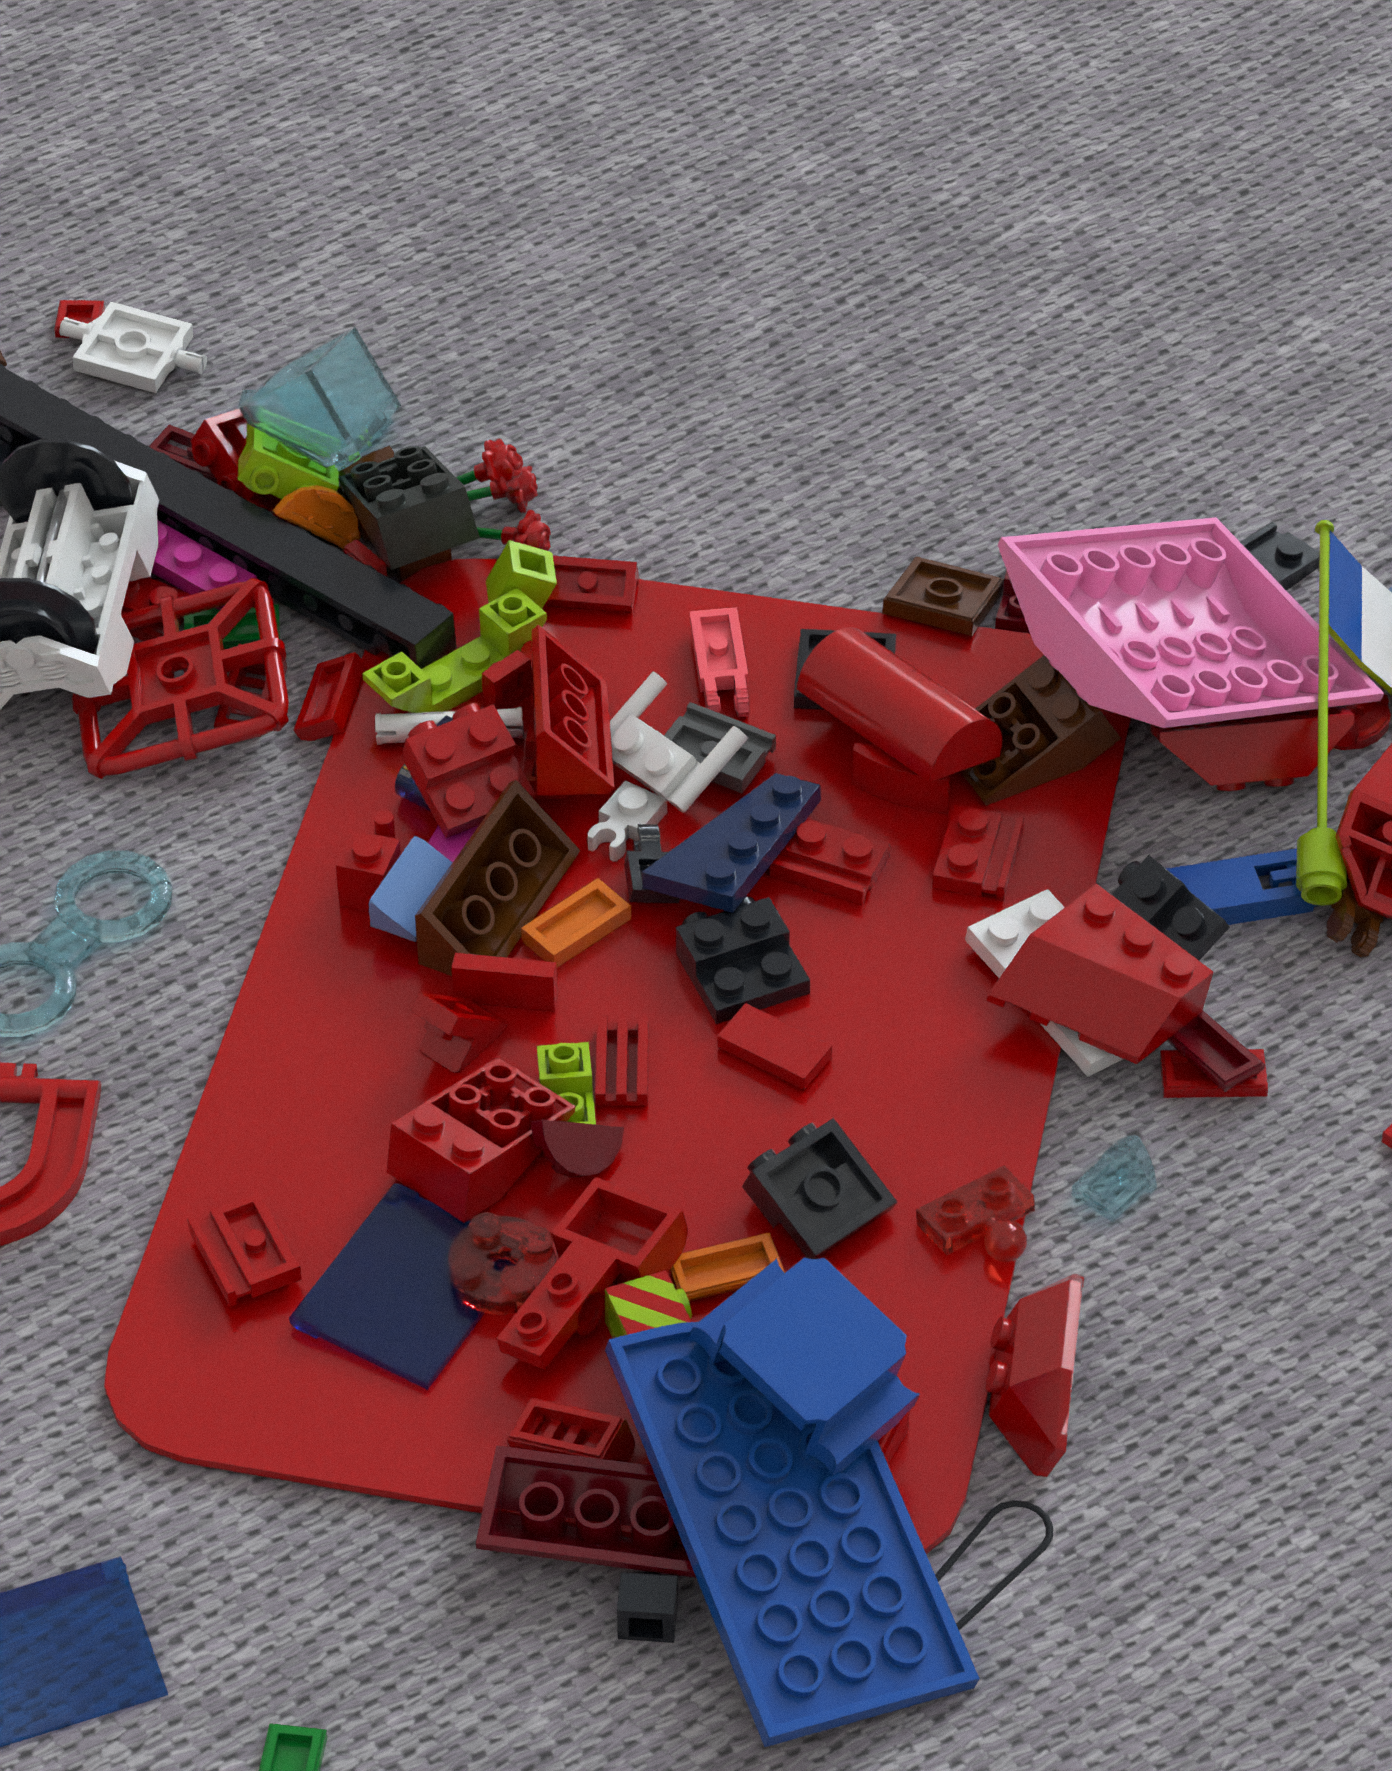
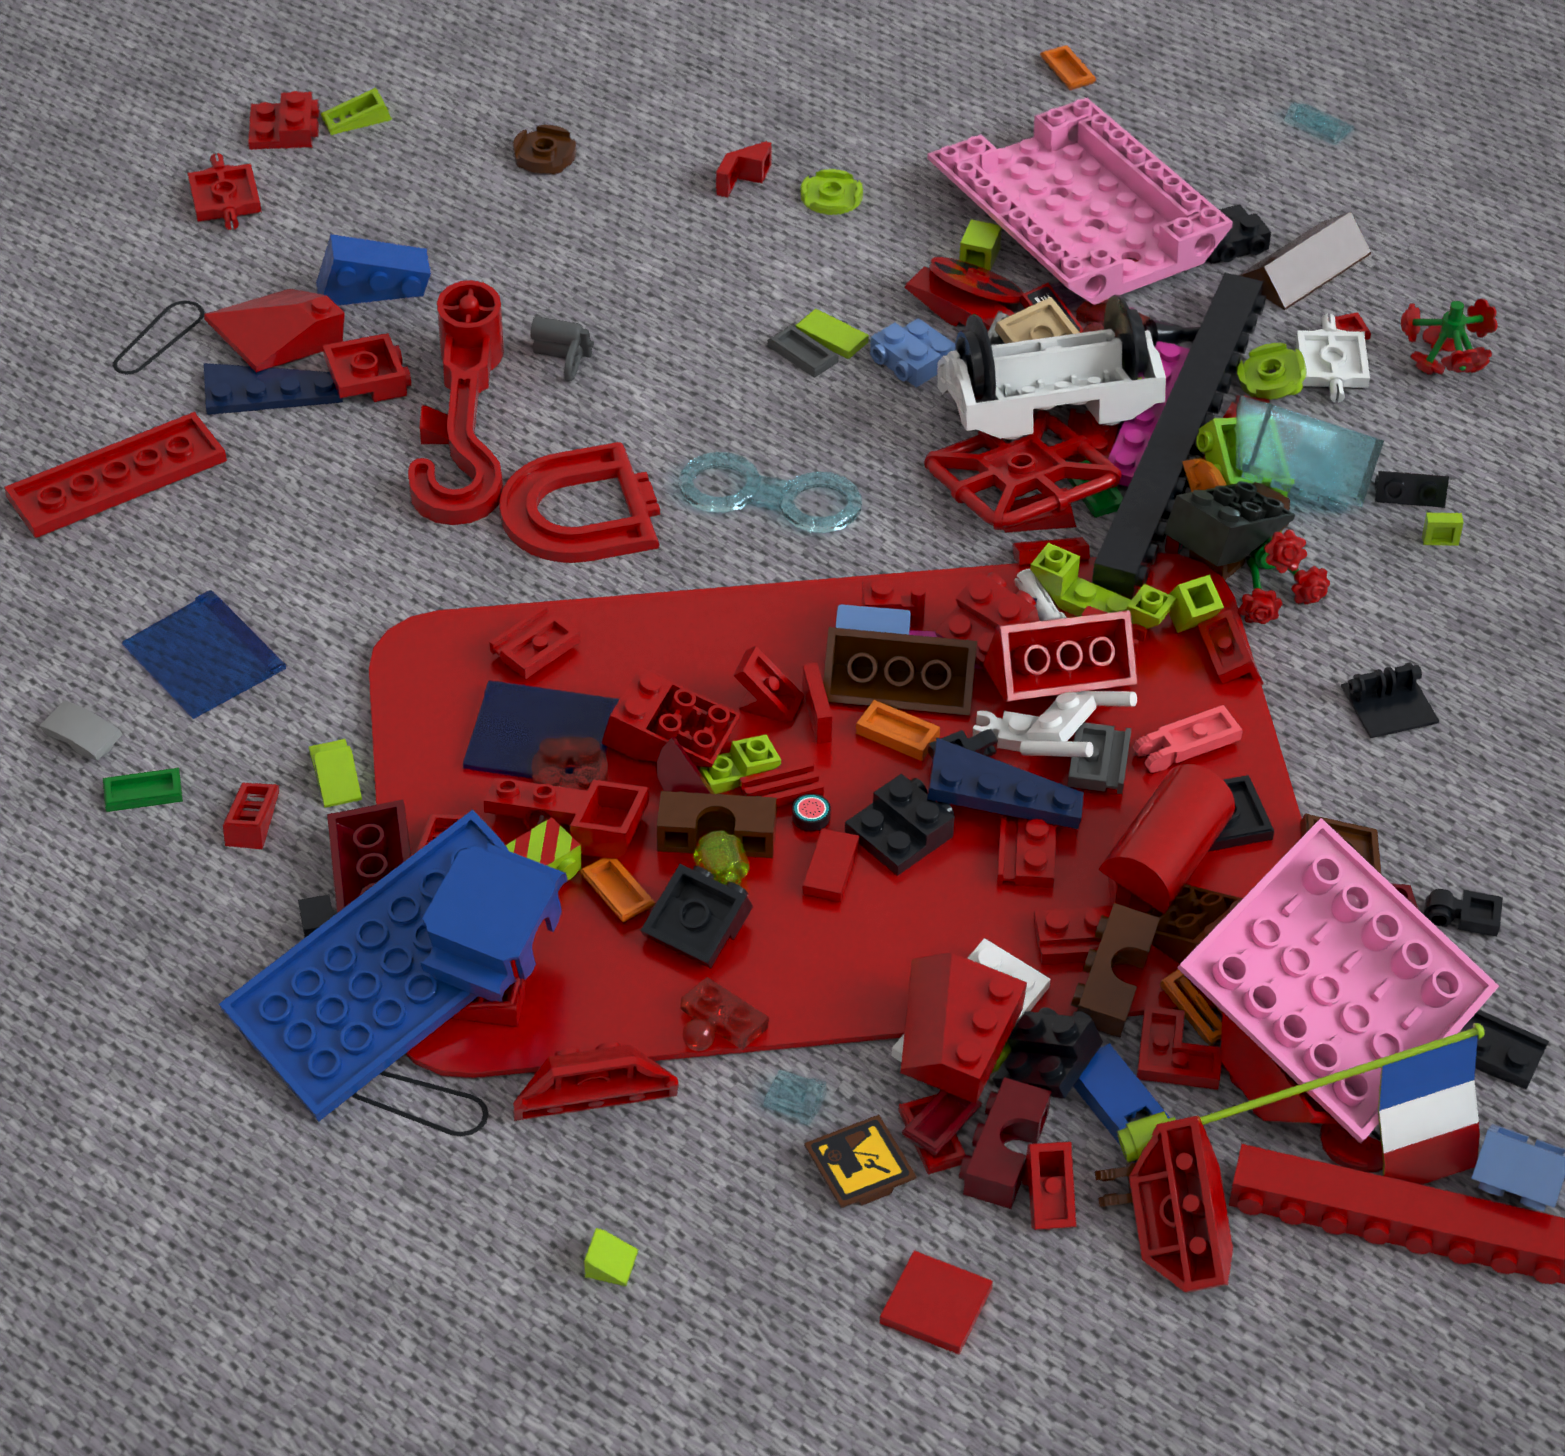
camera: 70 degrees right, 0 degrees up
none -> red slope [223,783,279,850]
none -> lime slope [308,739,362,808]
none -> lime slope [584,1228,638,1286]
none -> reddish brown arch [657,791,777,858]
none -> clear neon green head [693,831,750,886]
none -> tile [792,794,831,831]
none -> piece [804,1115,917,1208]
none -> dark red arch [959,1077,1051,1209]
none -> red slope [1022,1141,1077,1230]
none -> reddish brown arch [1071,903,1160,1038]
none -> red plate [1137,1006,1221,1090]
none -> orange tile [1160,969,1222,1046]
none -> lime plate [1237,343,1307,400]
none -> black hinge [1341,662,1439,738]
none -> black hinge [1375,471,1449,508]
none -> red plant [1401,298,1498,375]
none -> lime plate [1422,513,1464,546]
none -> black plate [1424,889,1503,937]

